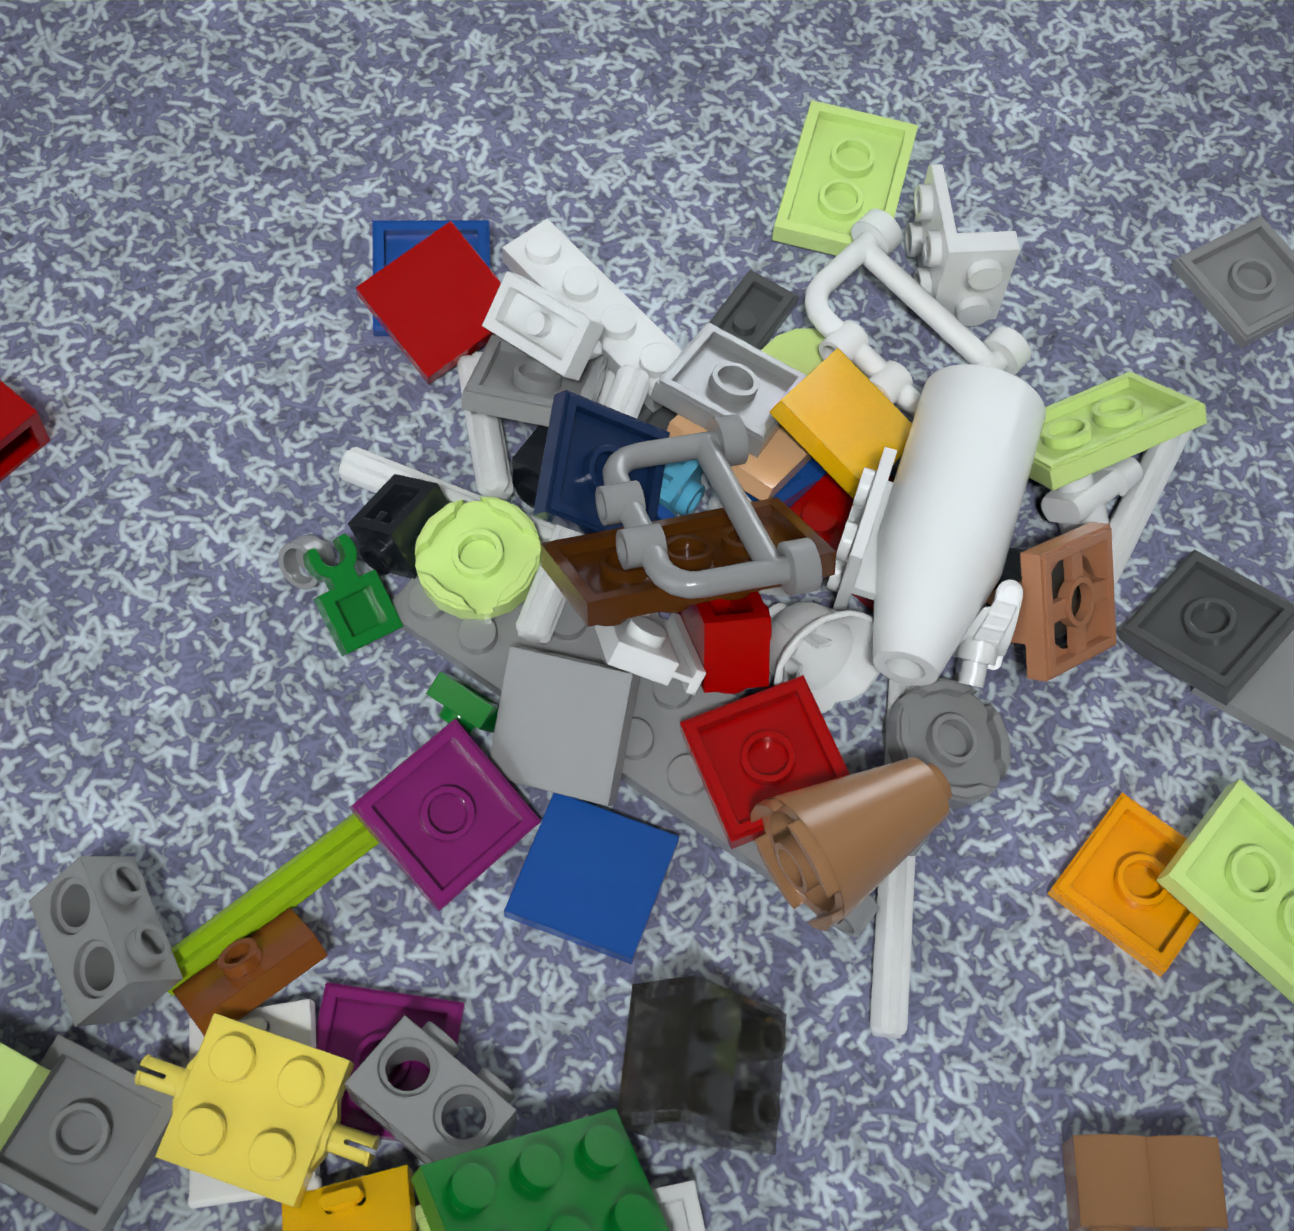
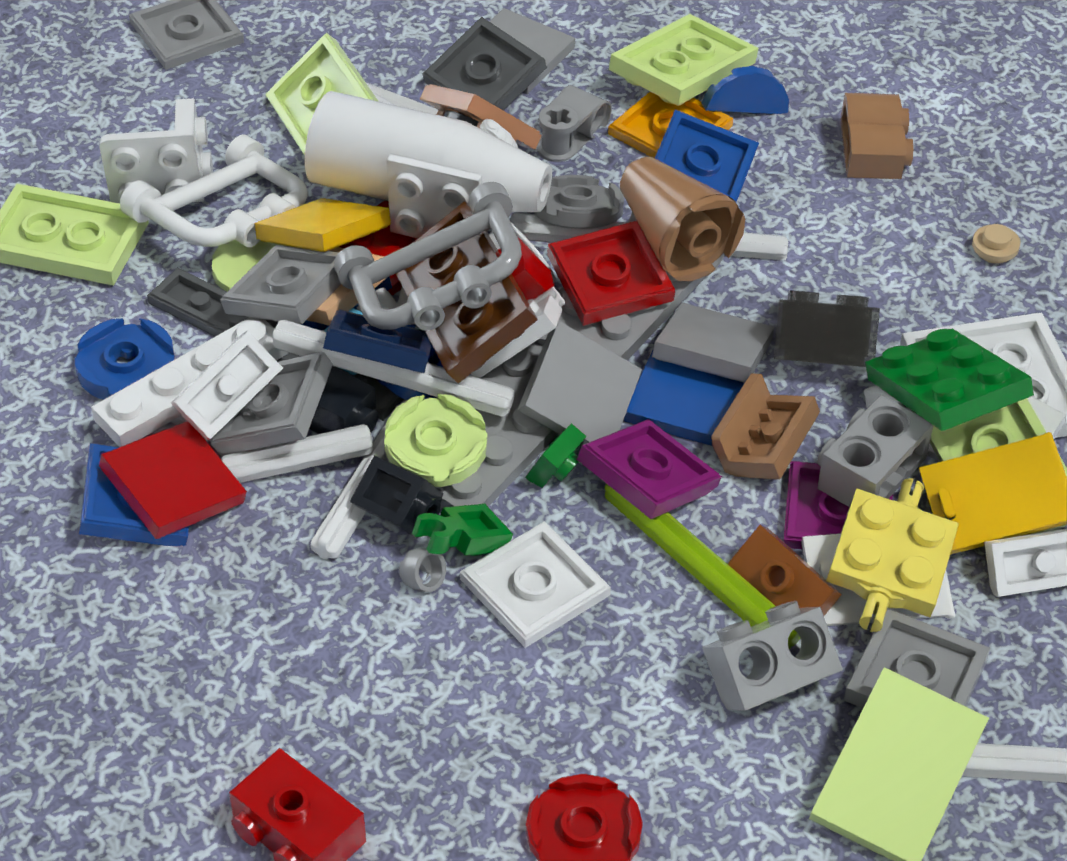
camera: 85 degrees left, 15 degrees down
none -> blue plate [74,318,175,400]
none -> white tile [460,521,611,648]
none -> light grey piece [537,85,612,162]
none -> light grey tile [652,303,775,383]
none -> blue tile [655,110,759,202]
none -> blue tile [701,66,789,114]
none -> medium nougat bracket [711,373,820,479]

